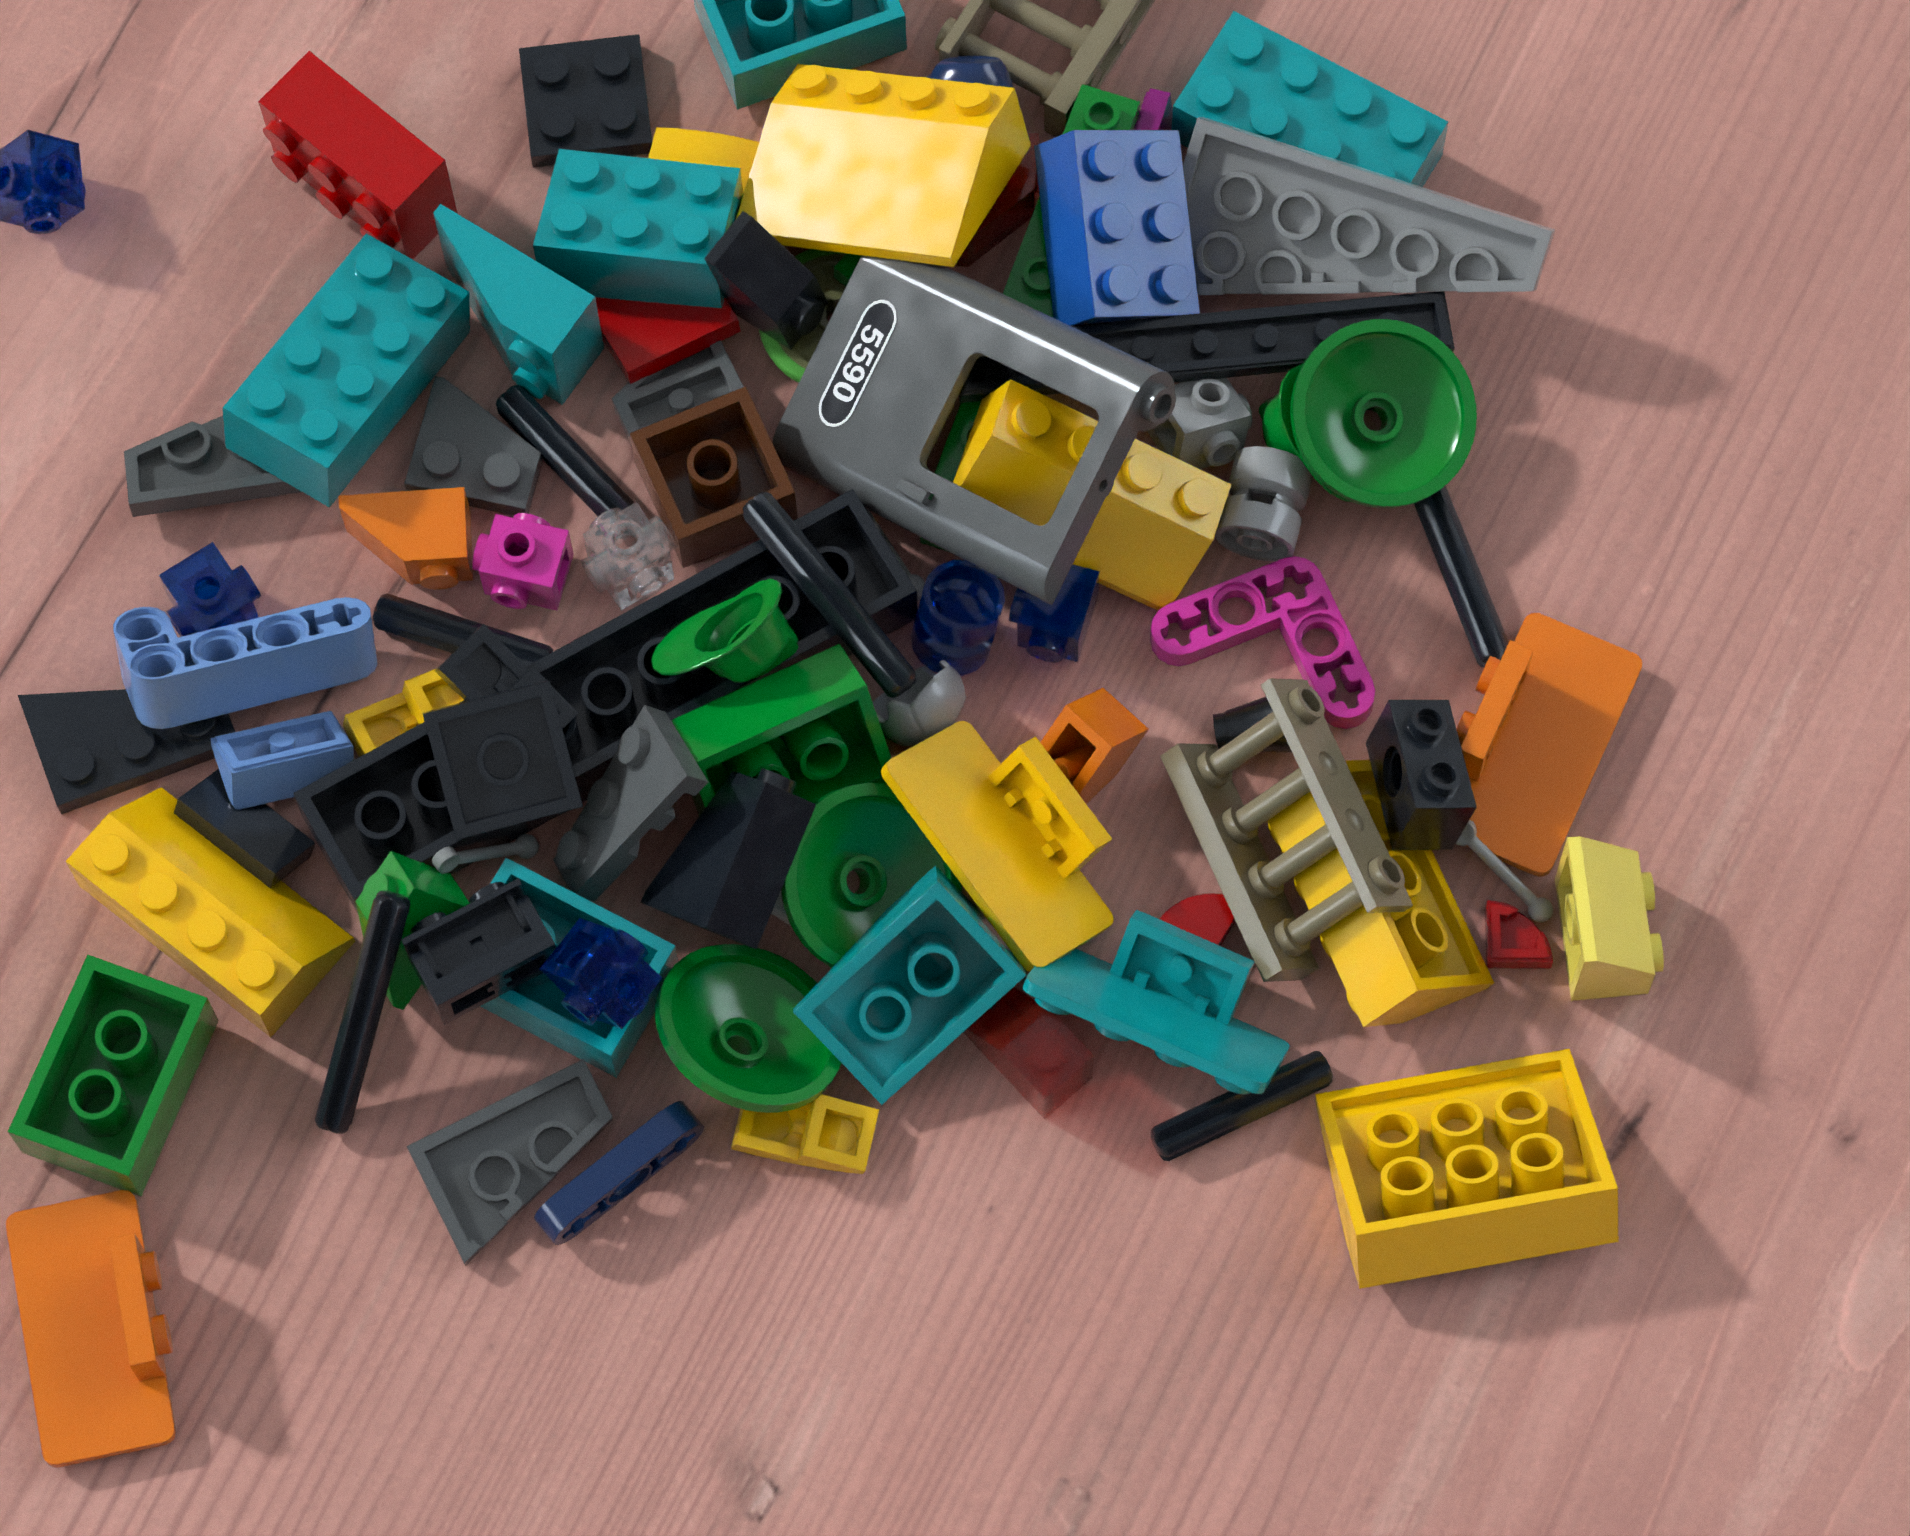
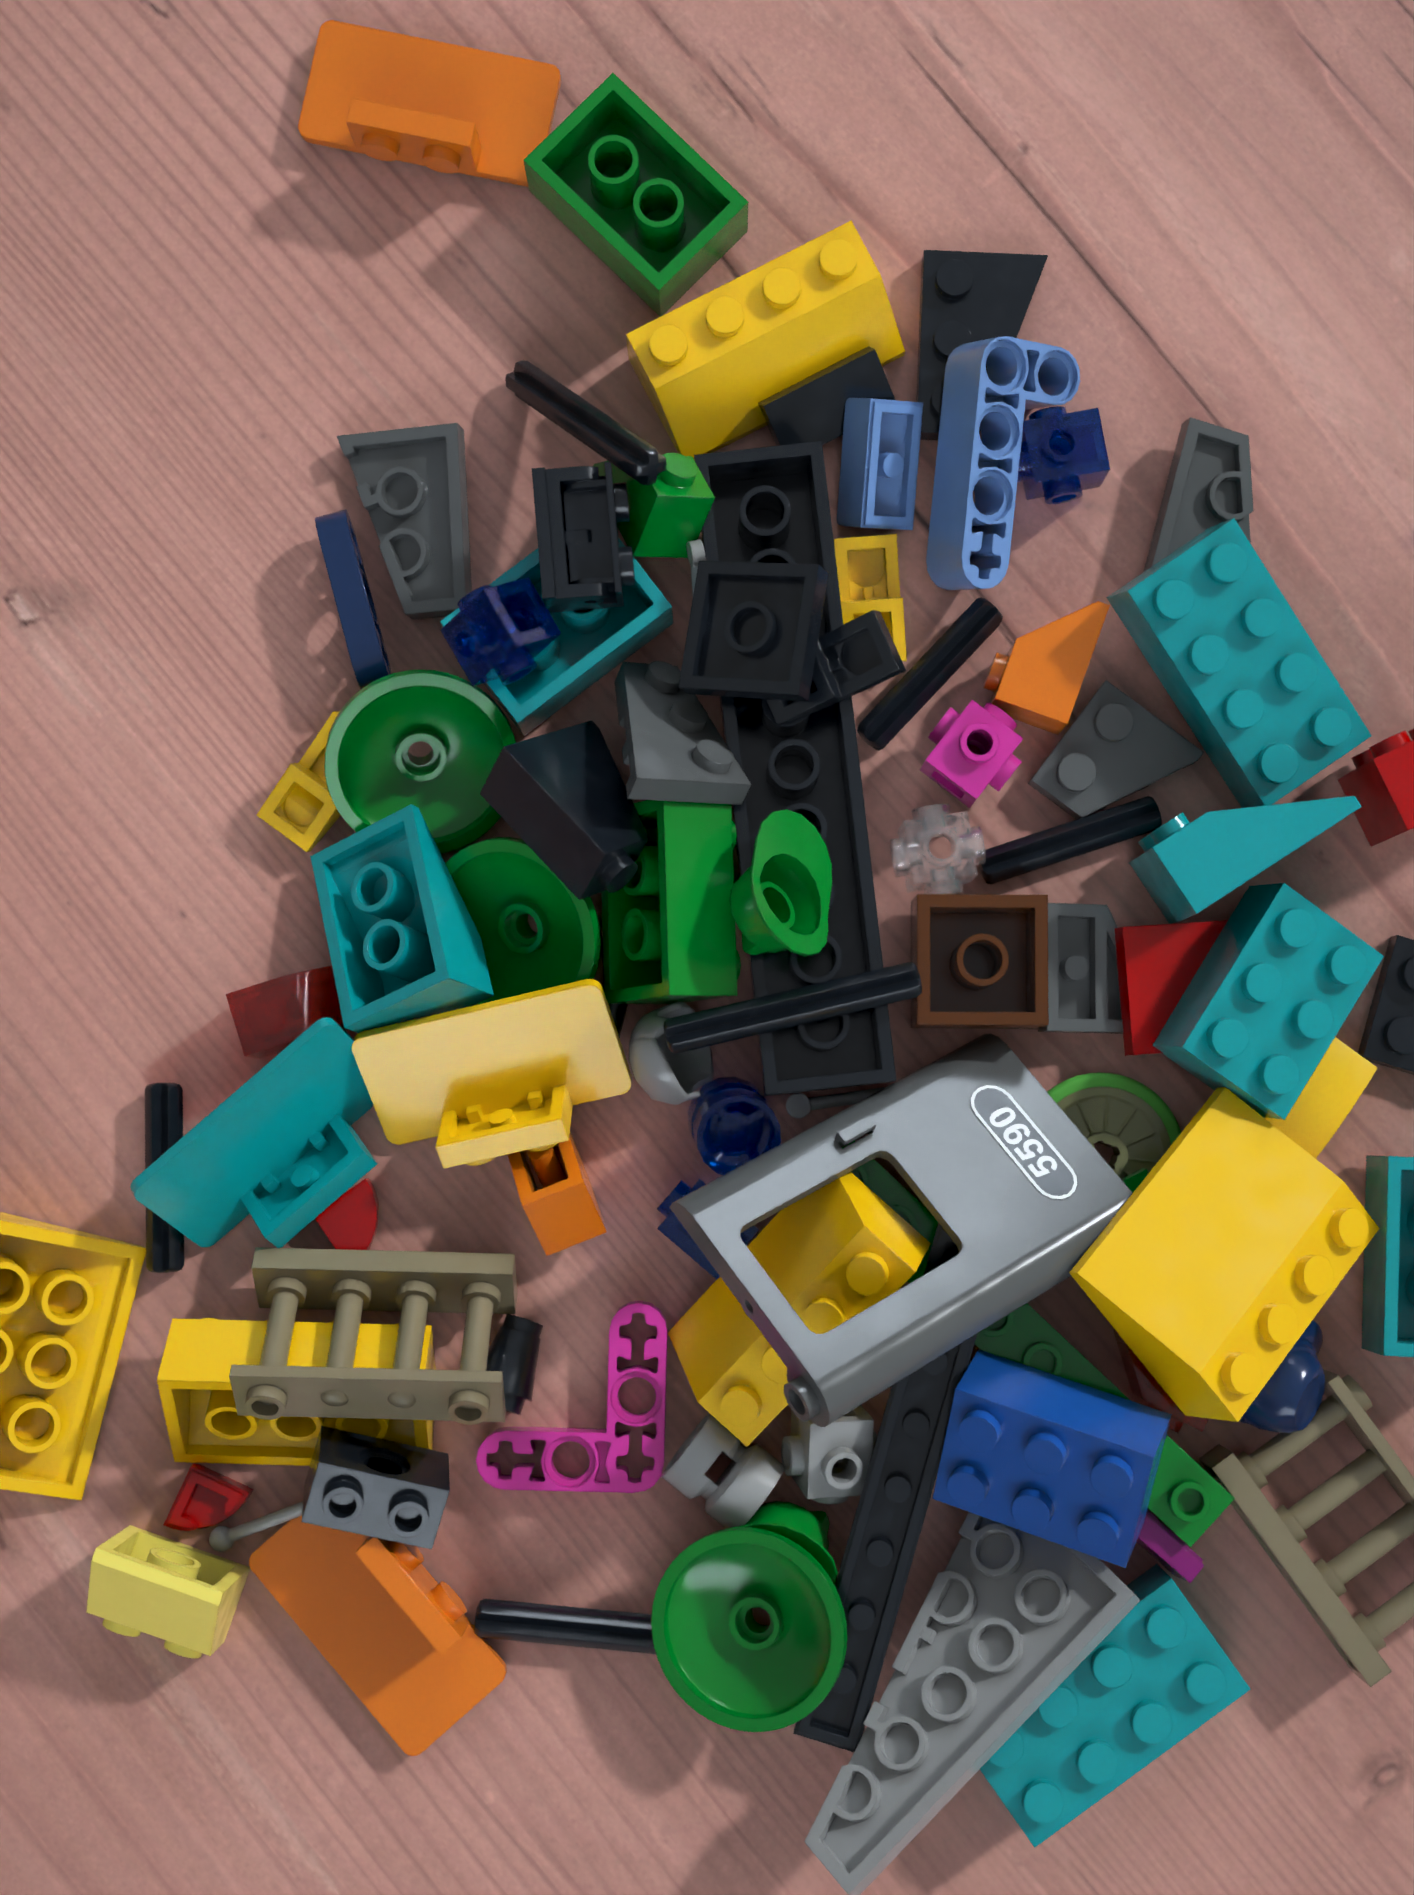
camera: 115 degrees right, 15 degrees up
black slope [704,211,828,350] -> none

